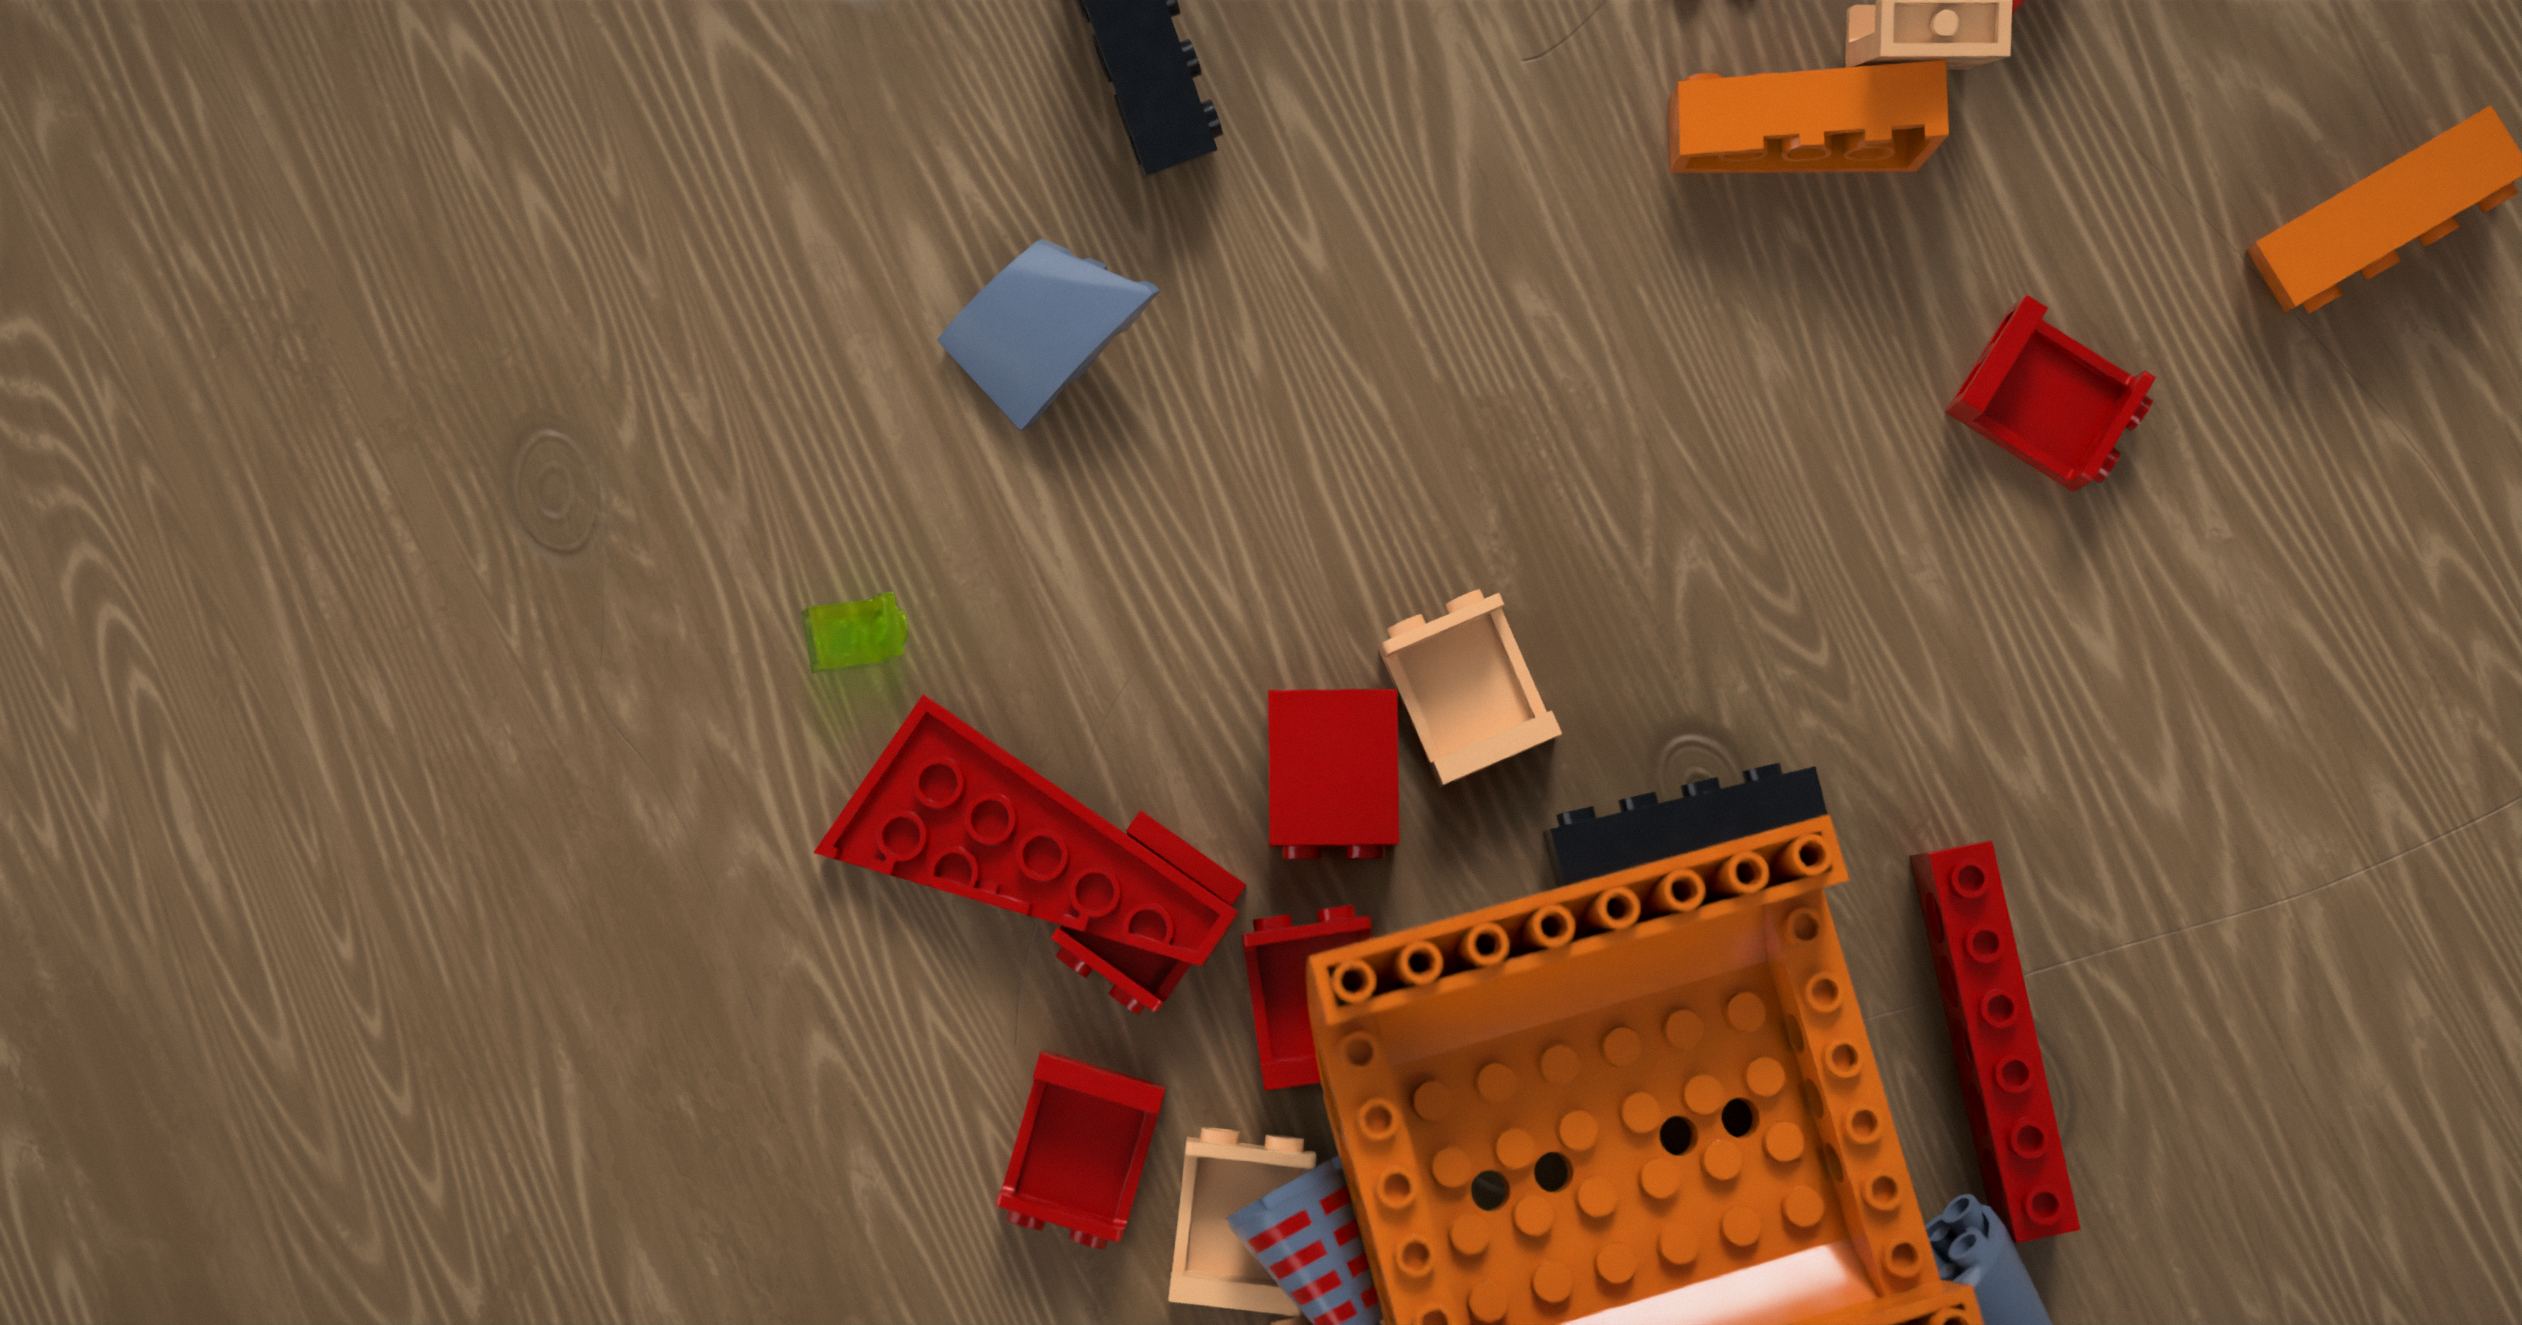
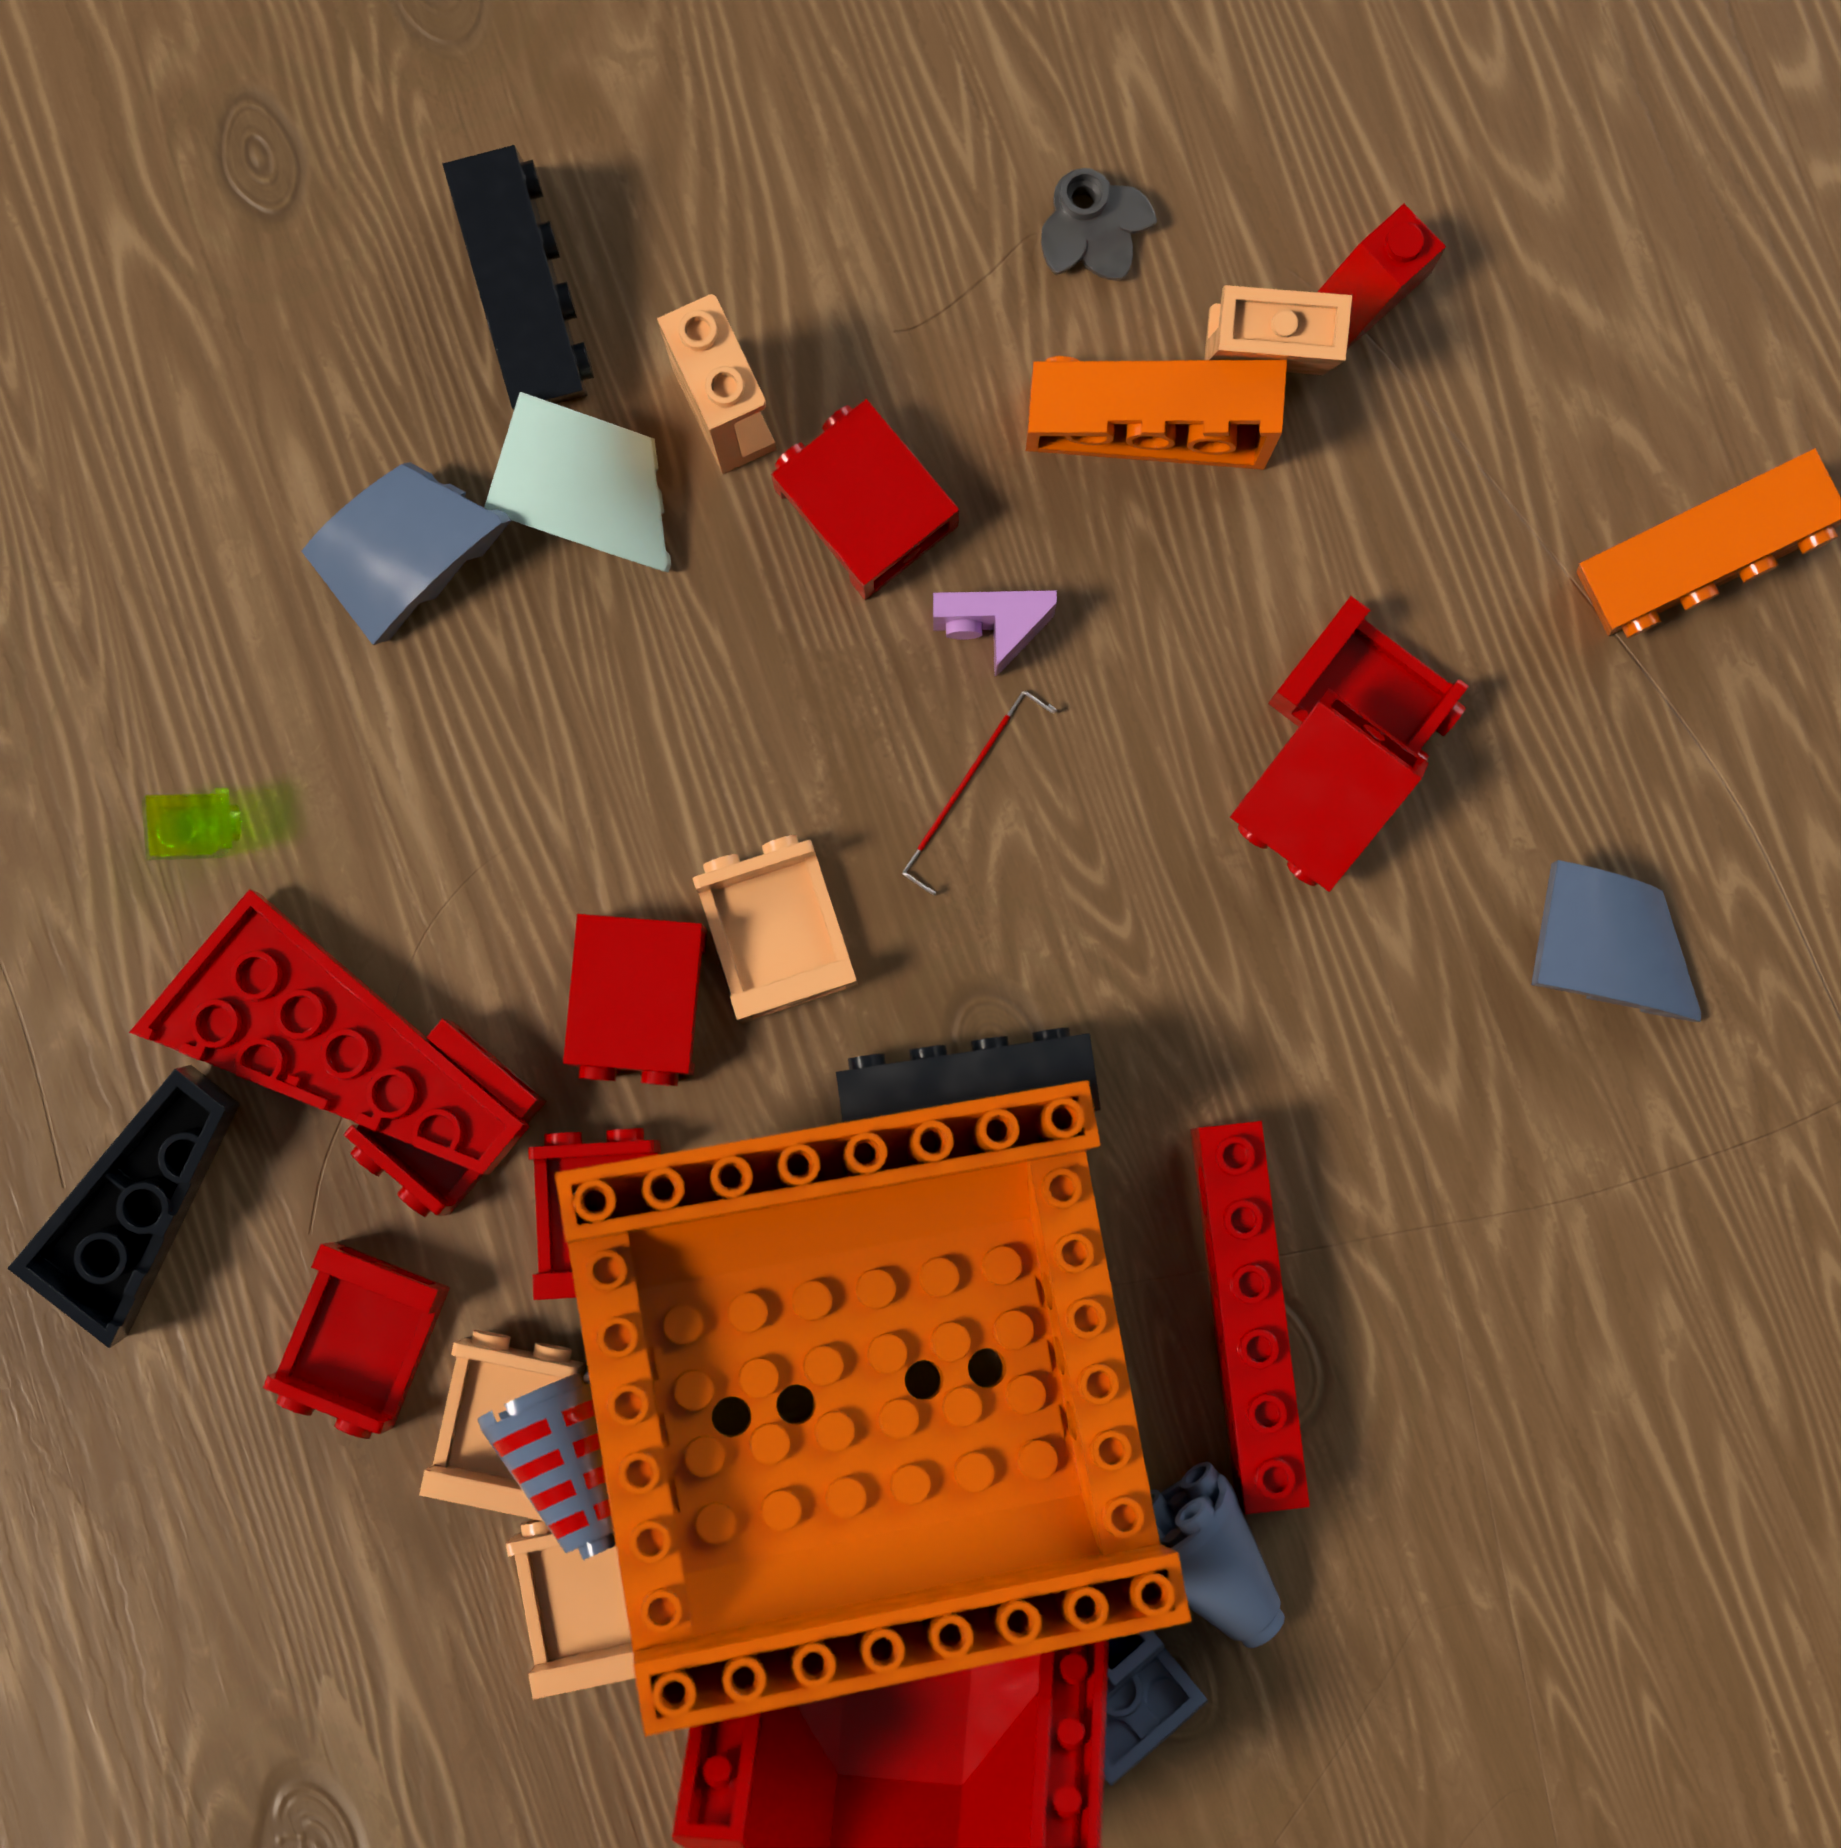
camera: 10 degrees right, 0 degrees up
none -> black wedge [7,1065,240,1348]
none -> light aqua slope [484,392,671,572]
none -> light nougat panel [657,294,777,474]
none -> red panel [771,399,959,601]
none -> red piece [902,691,1057,895]
none -> lavender slope [933,590,1057,676]
none -> red panel [1230,688,1429,892]
none -> sand blue slope [1531,860,1701,1022]

